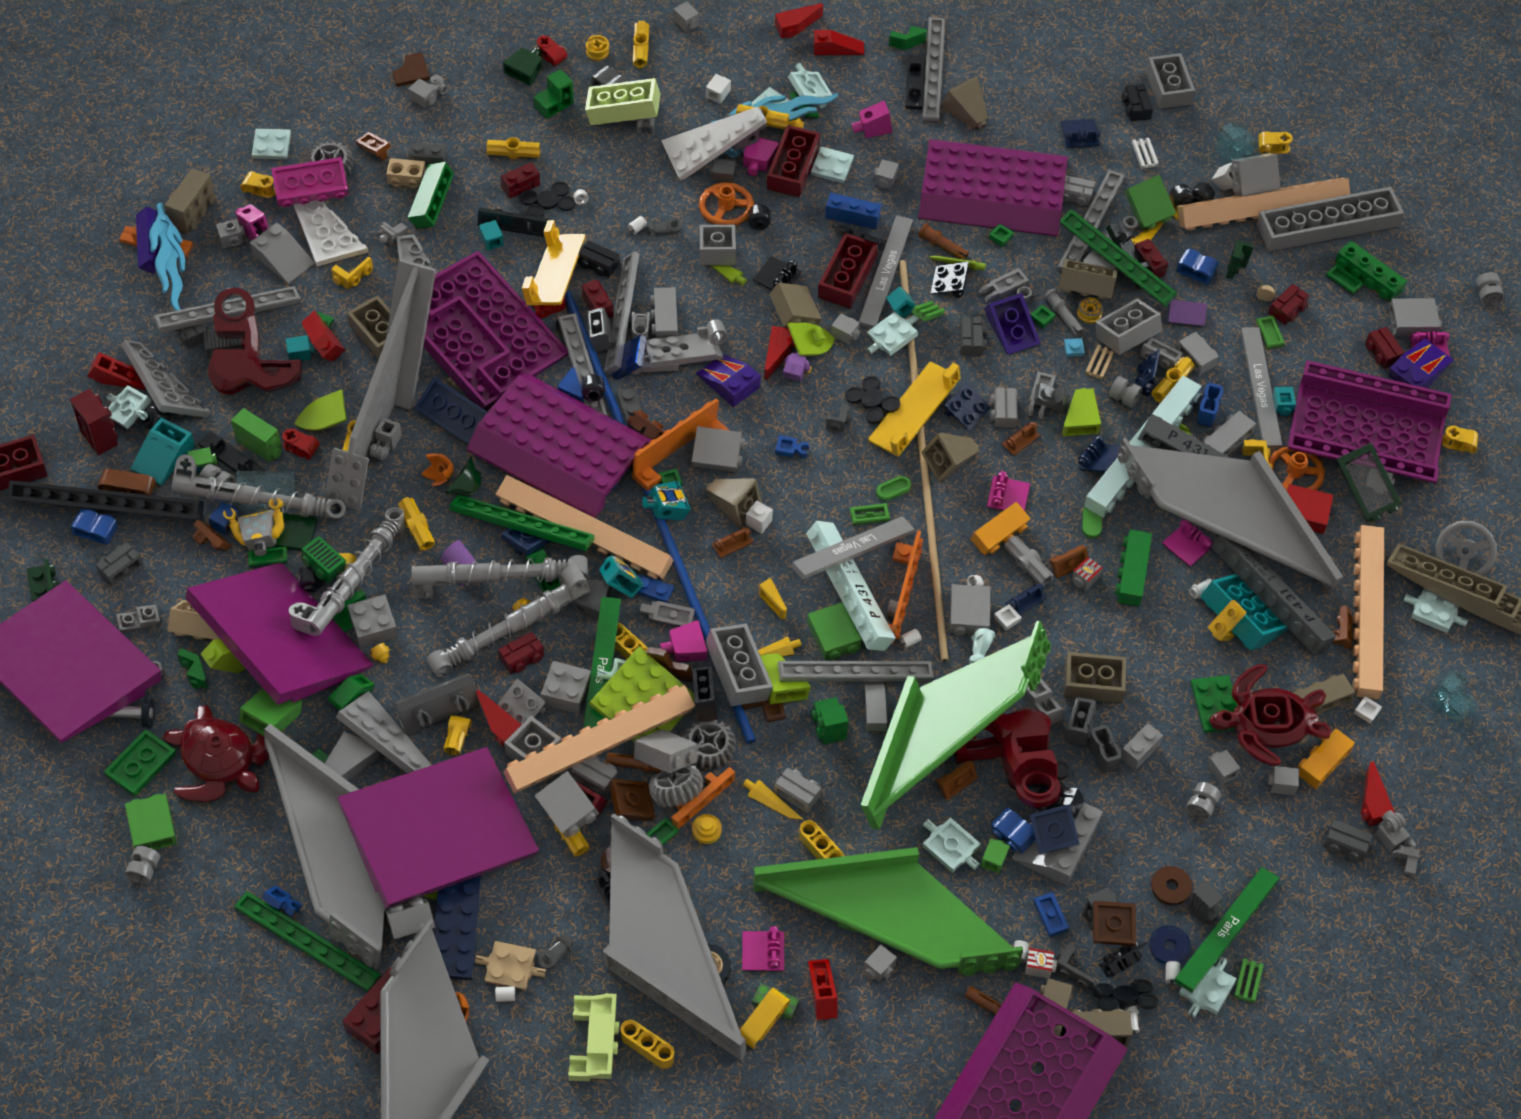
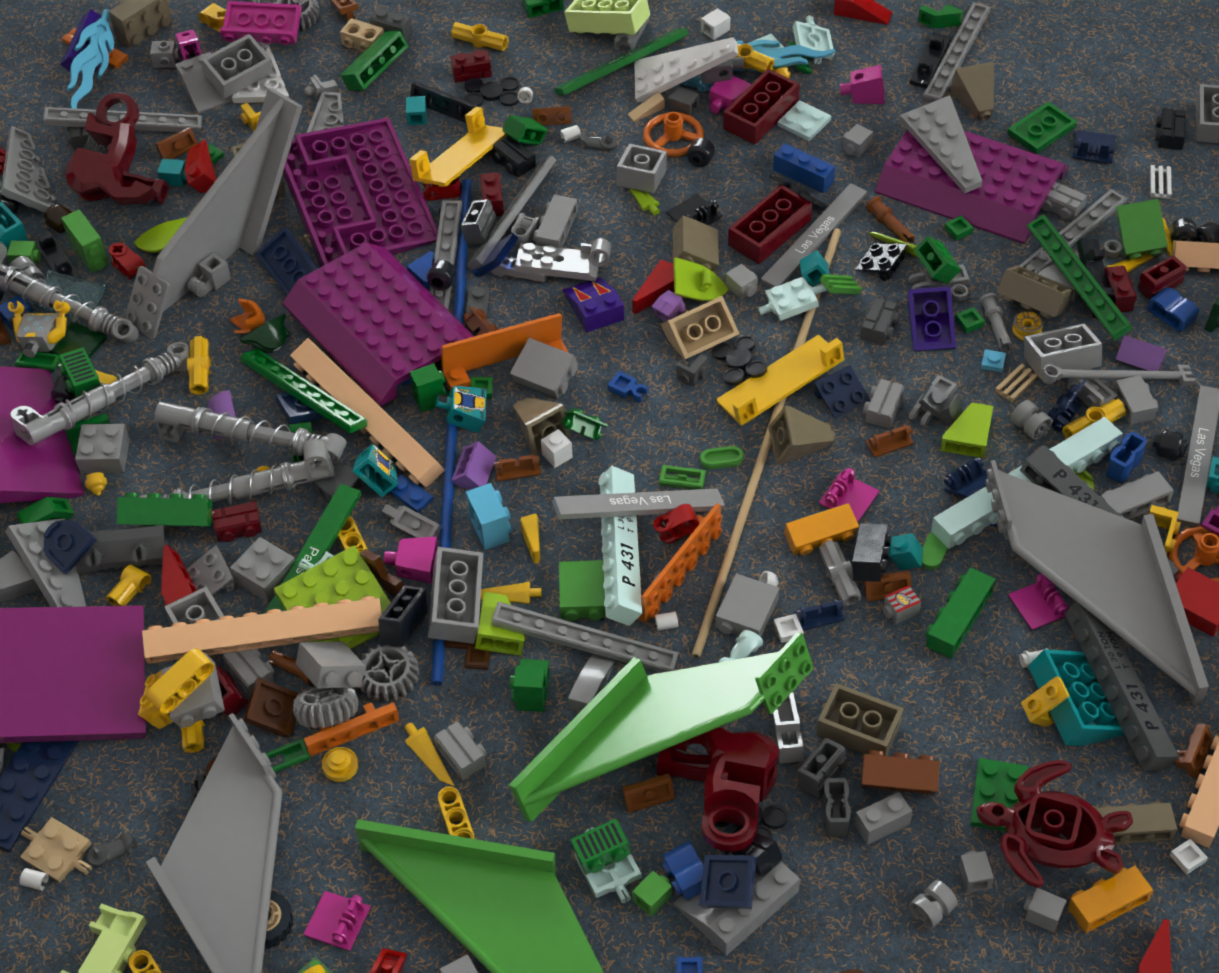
camera: 25 degrees right, 5 degrees down
none -> dark blue tile [43,519,97,574]
none -> dark brown head [44,204,73,233]
none -> green brick [117,493,212,526]
none -> yellow bracket [138,671,173,730]
none -> yellow beam [147,648,214,714]
none -> dark orange hinge [155,128,197,159]
none -> light grey brick [202,34,272,99]
none -> green brick [410,363,447,413]
none -> medium lavender brick [451,441,497,490]
none -> medium azure brick [466,483,512,550]
none -> green brick [502,115,548,145]
none -> dark orange hinge [532,106,572,126]
none -> green tile [554,28,688,95]
none -> green hinge [562,408,608,440]
none -> green brick [570,818,631,875]
none -> tan piece [628,92,665,122]
none -> red piece [653,504,700,544]
none -> tan slope [661,296,740,360]
none -> brick [852,523,892,582]
none -> dark orange brick [861,750,940,794]
none -> teal brick [889,533,923,570]
none -> light grey wing [900,95,982,194]
none -> green brick [914,235,961,284]
none -> green plate [1007,102,1077,154]
none -> light grey hinge [1040,364,1197,386]
none -> dark red brick [1137,255,1187,300]
none -> black head [1153,429,1188,461]

